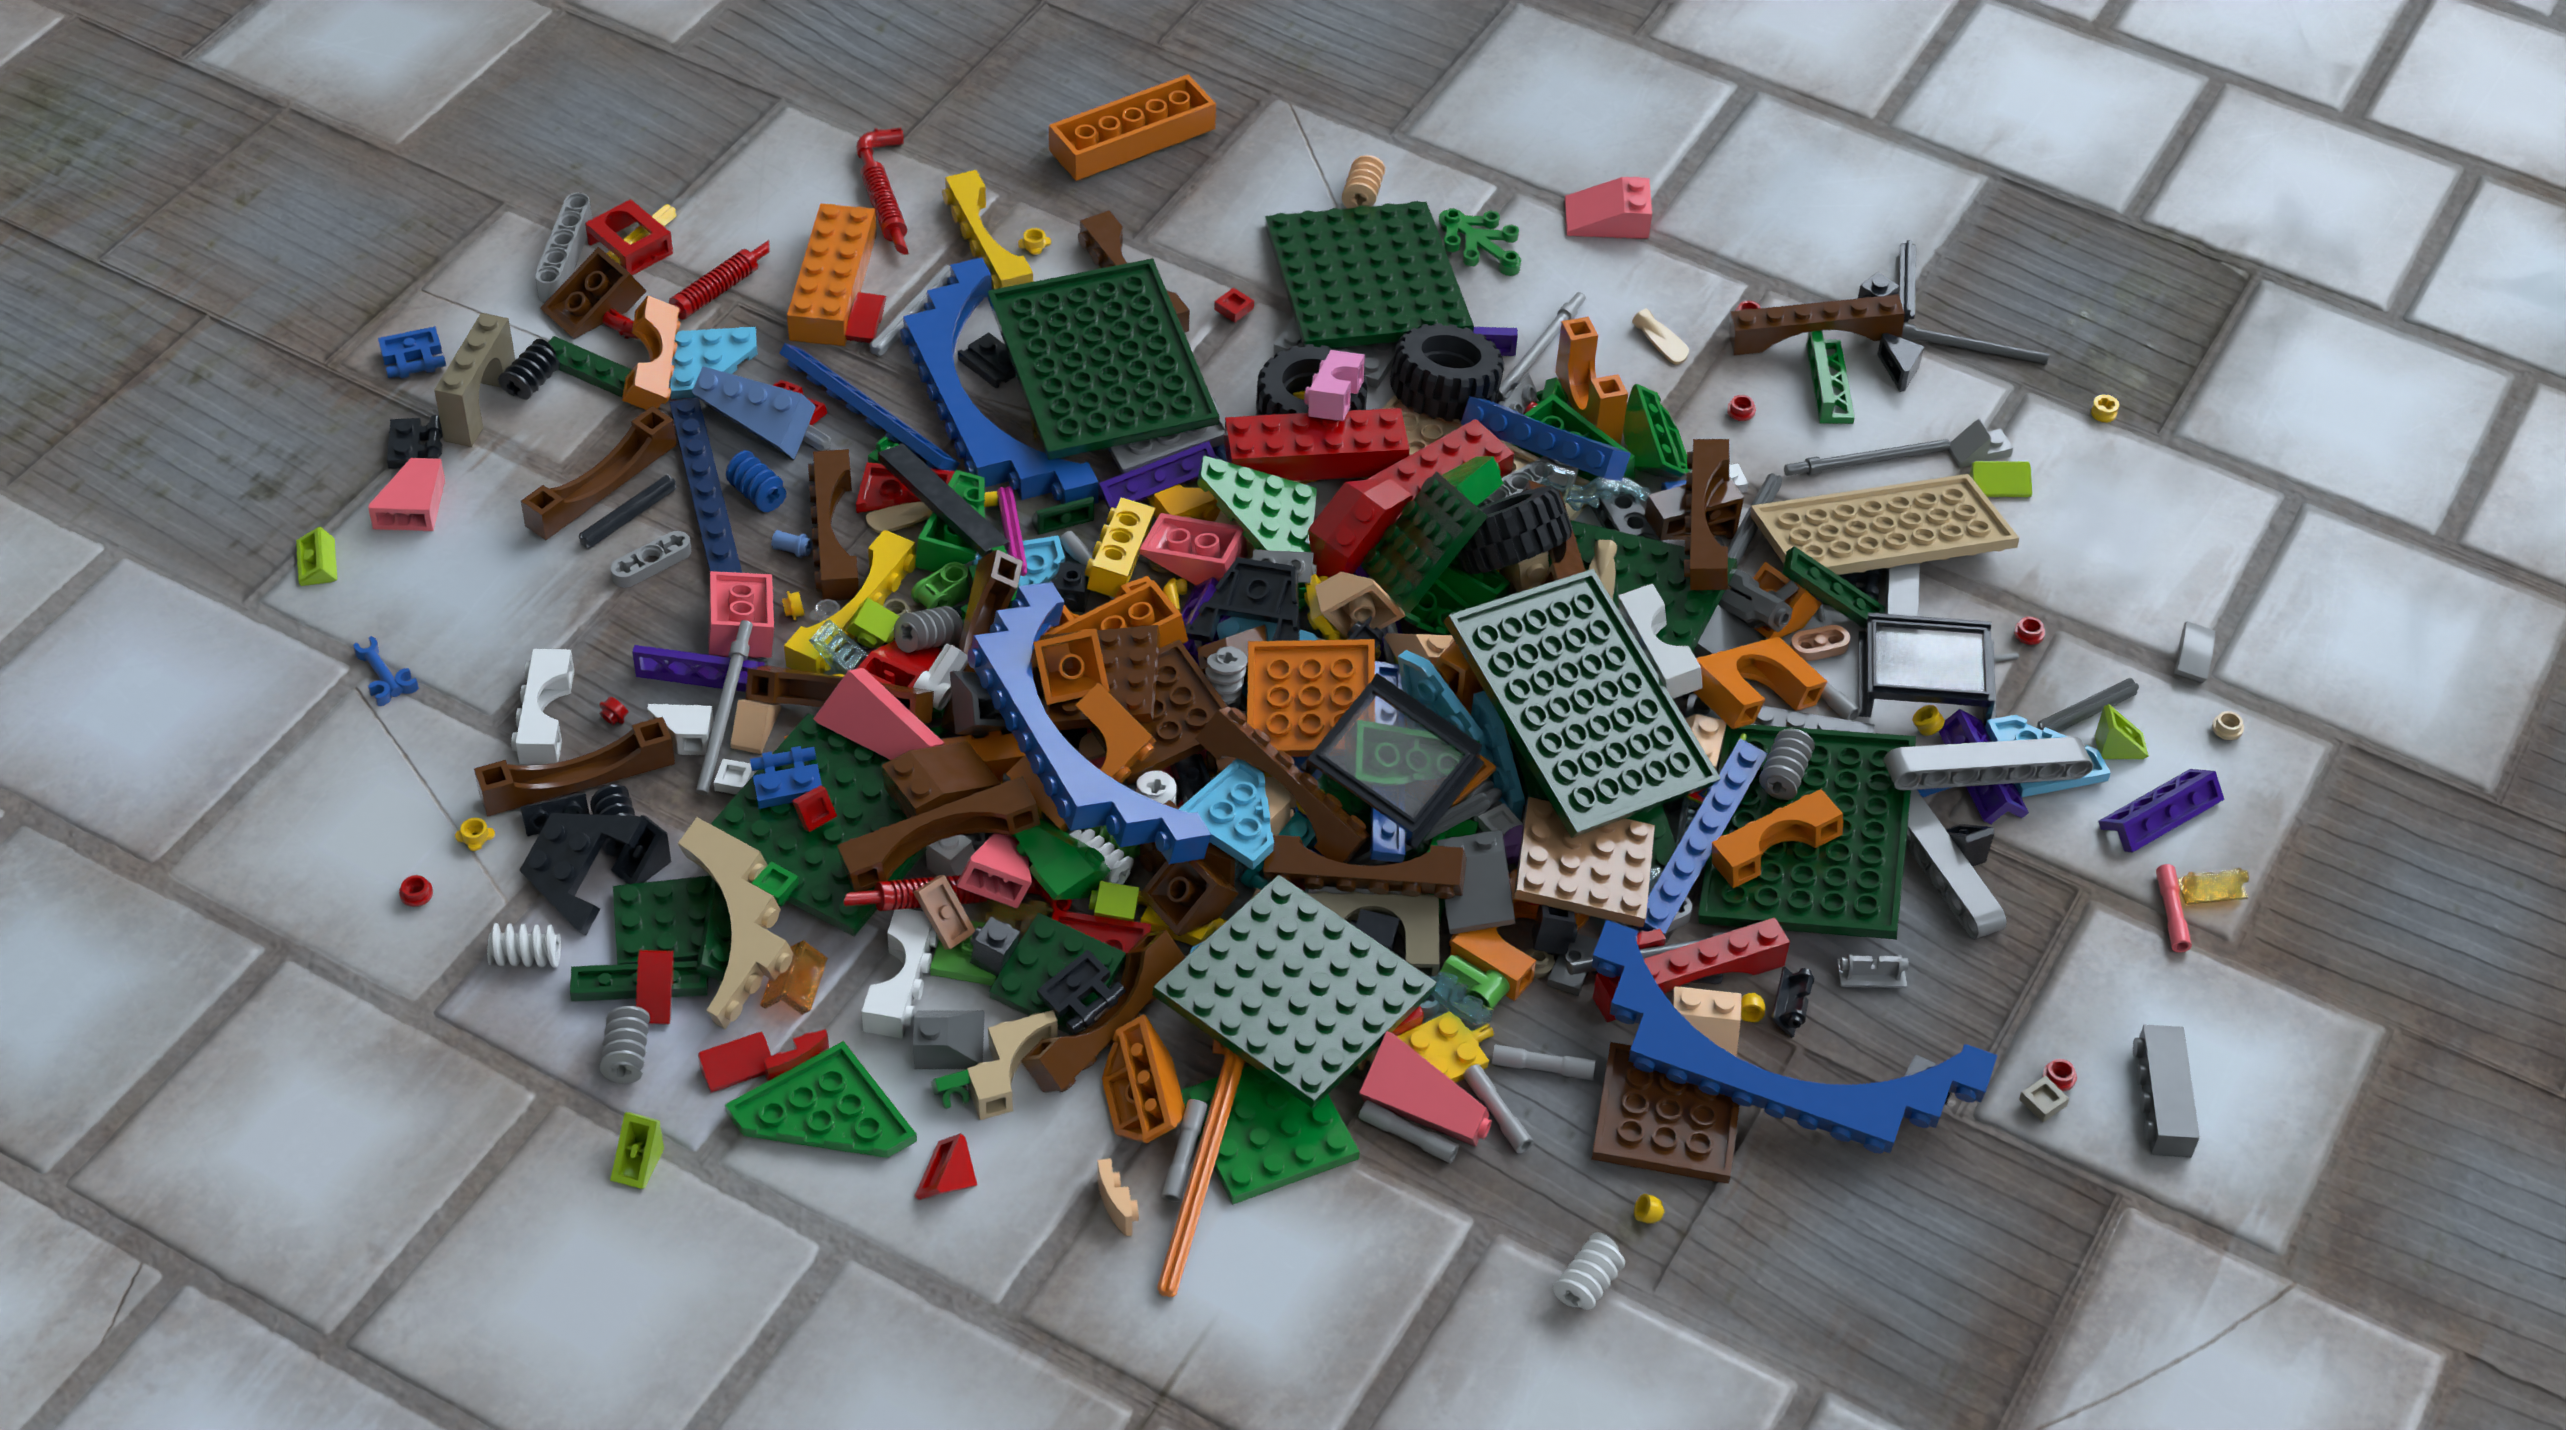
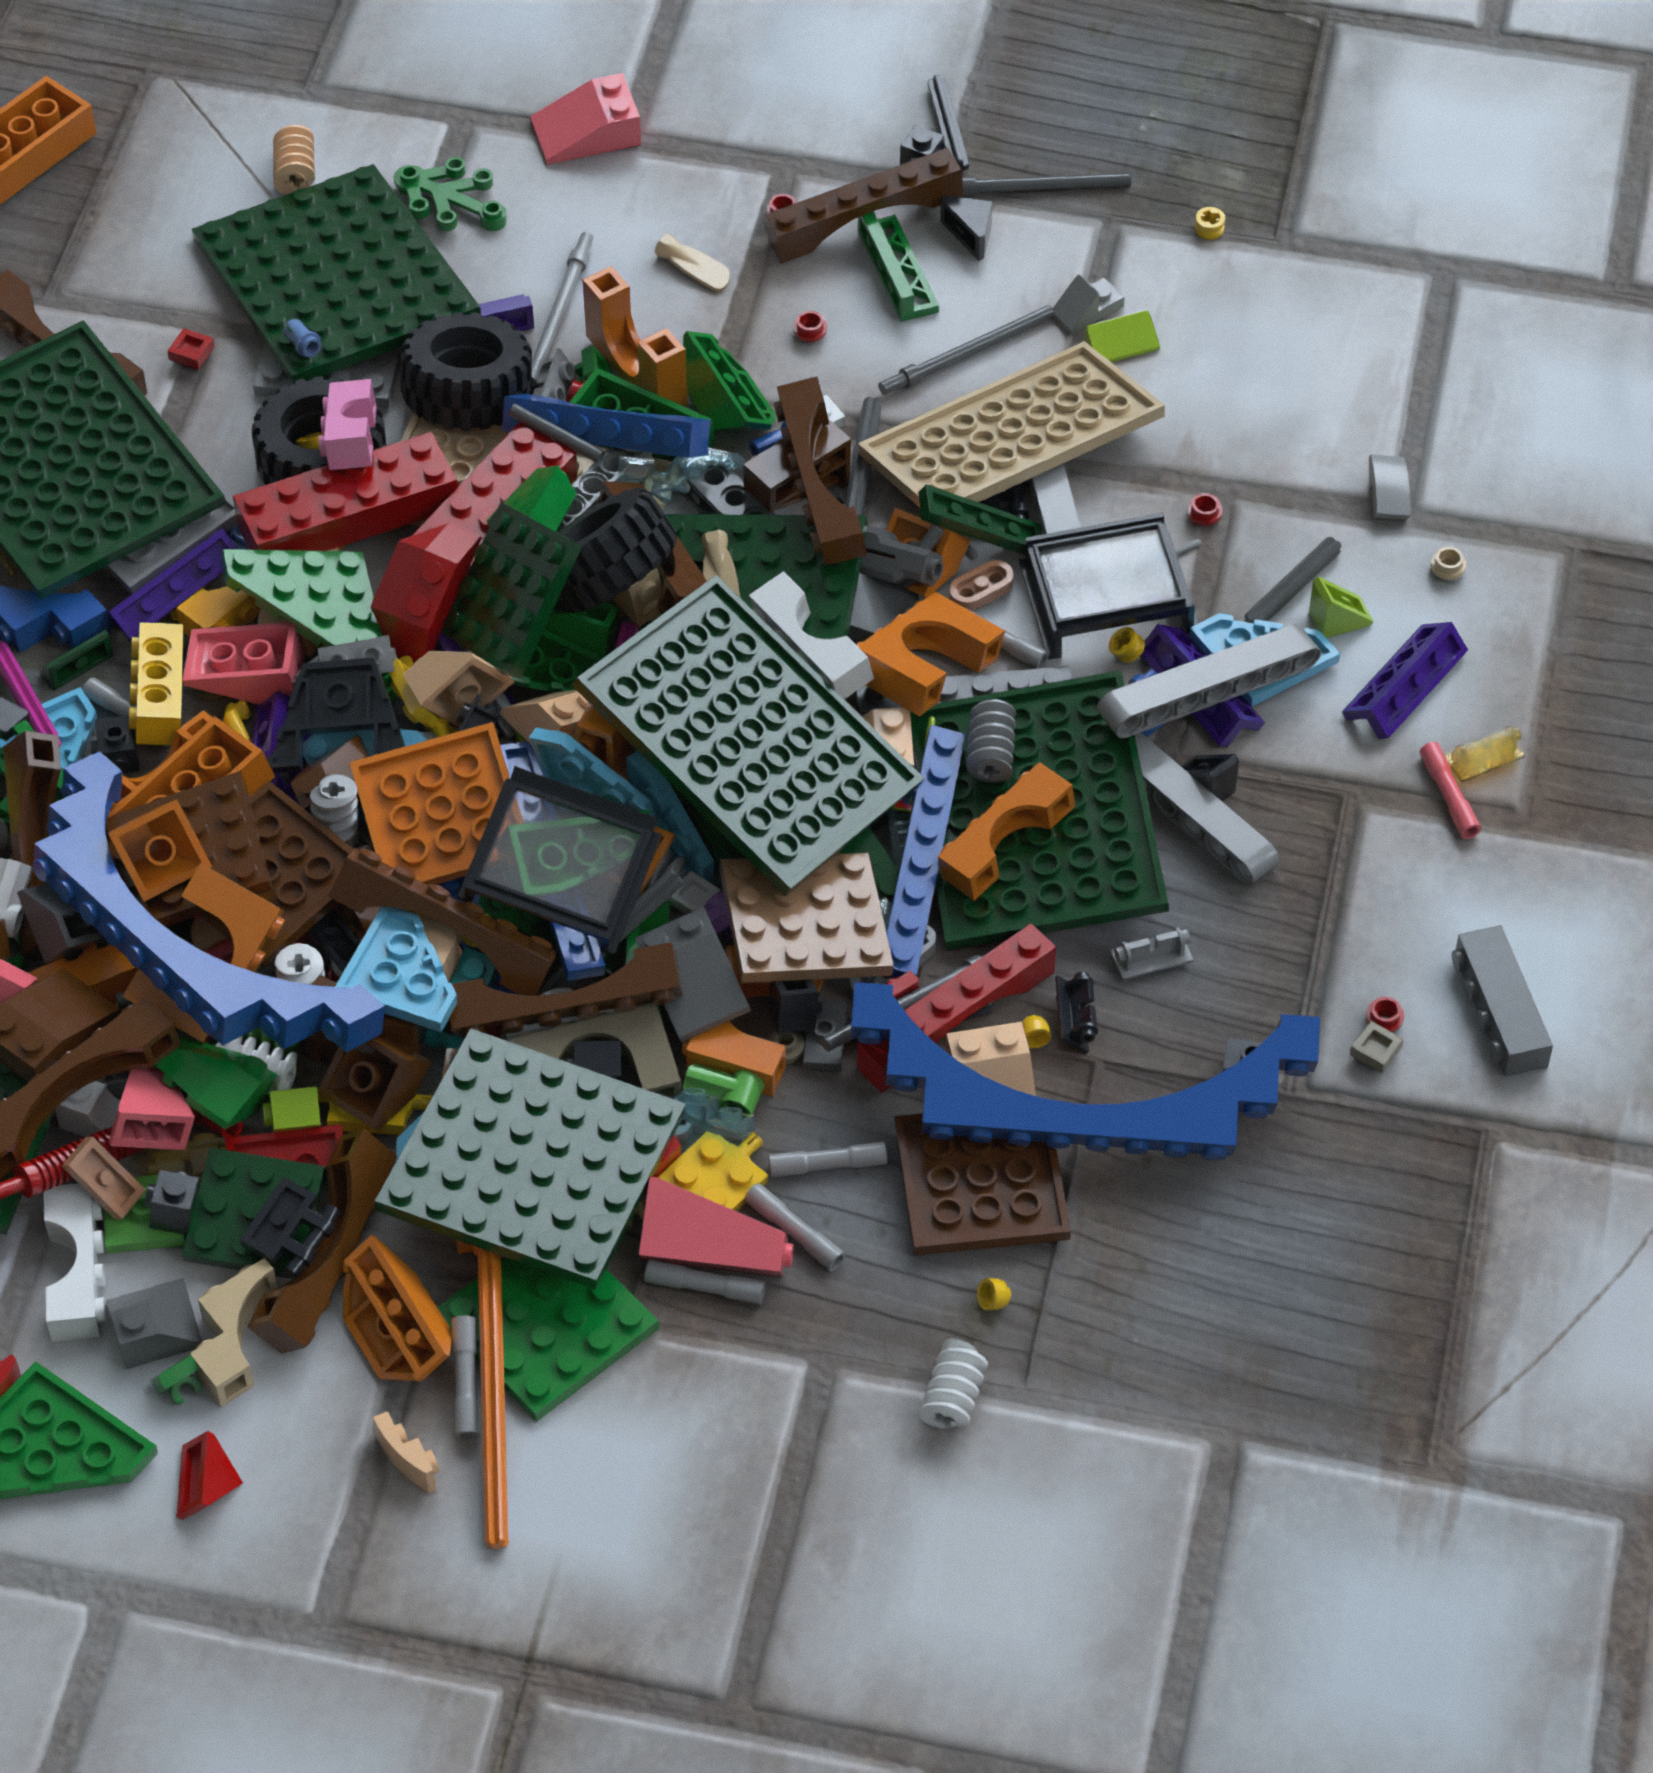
camera: 15 degrees left, 5 degrees up
none -> medium blue pin [283,319,321,357]
none -> dark grey bar [508,404,605,463]

